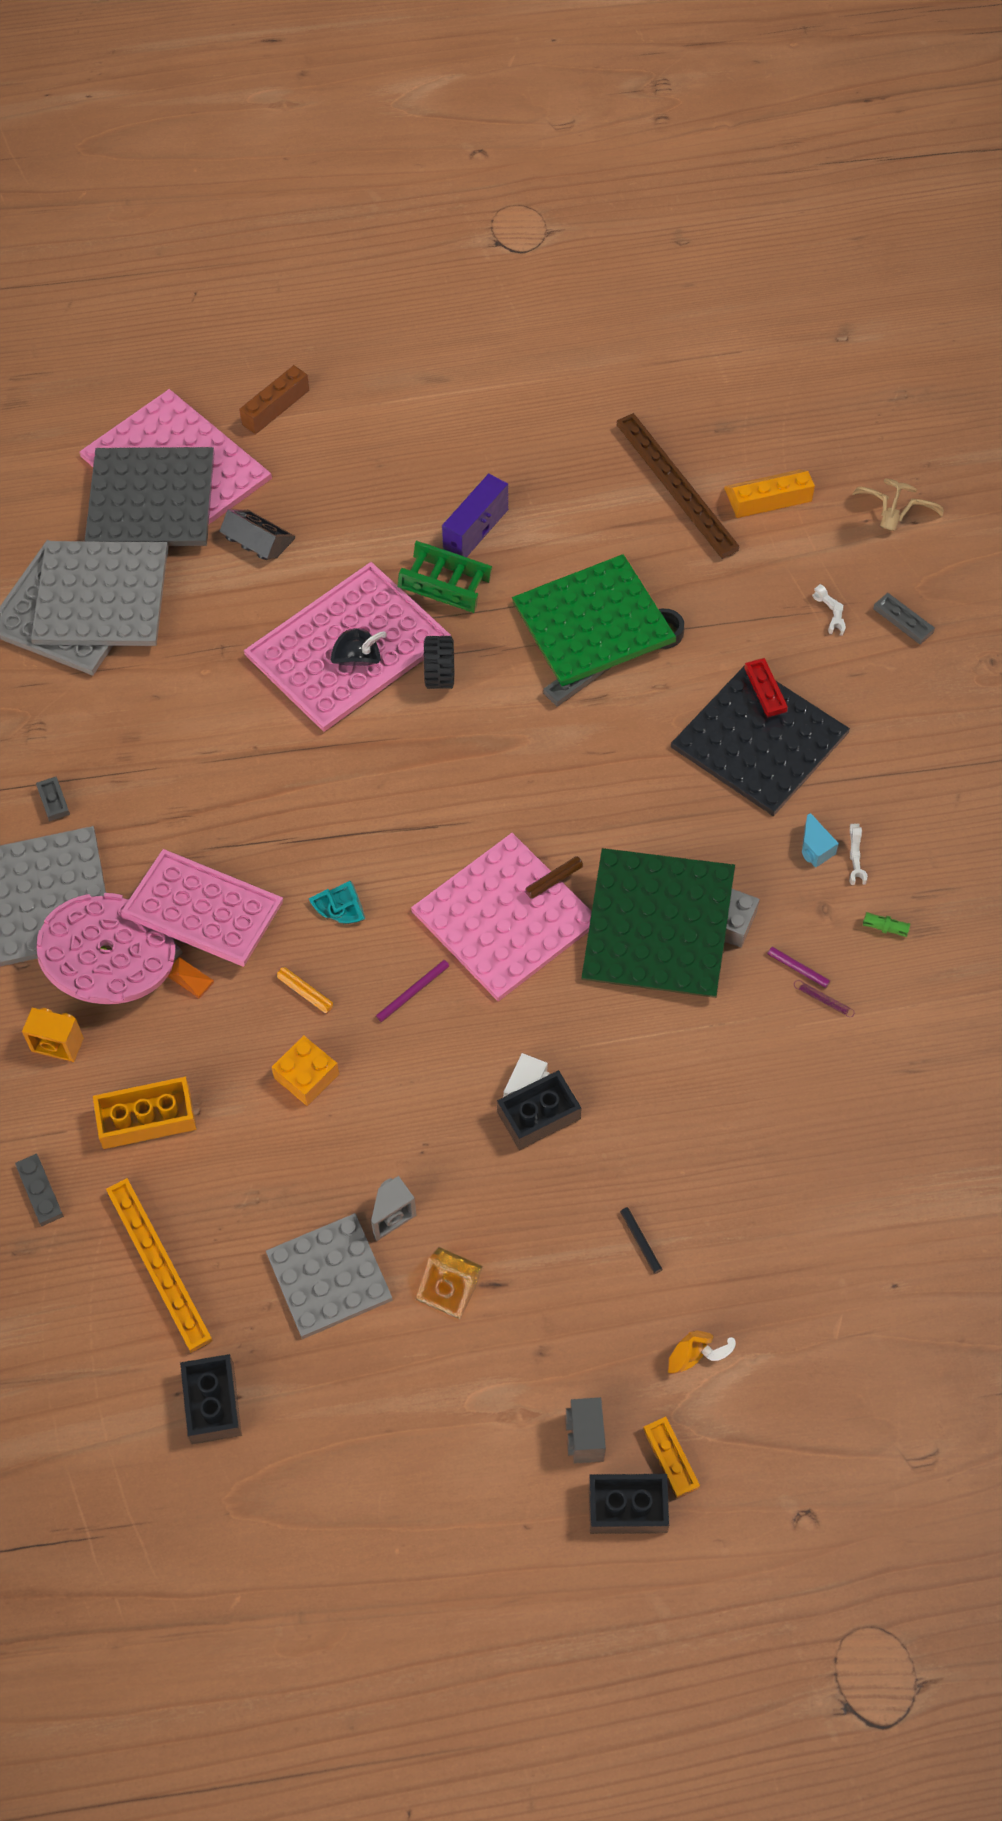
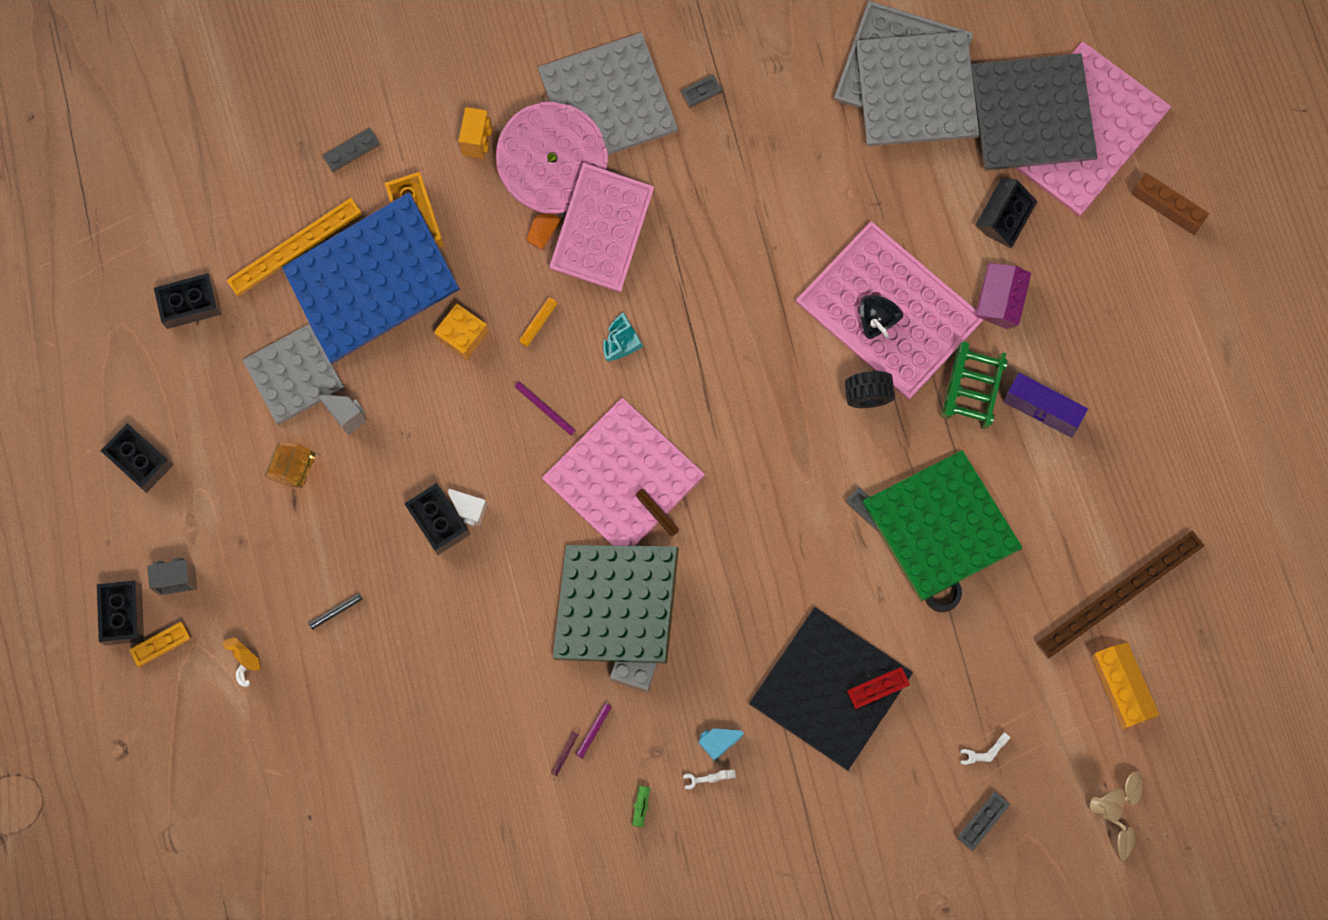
camera: 90 degrees right, 15 degrees up
none -> black brick [100,423,173,493]
none -> blue plate [282,192,460,364]
none -> magenta slope [975,263,1031,329]

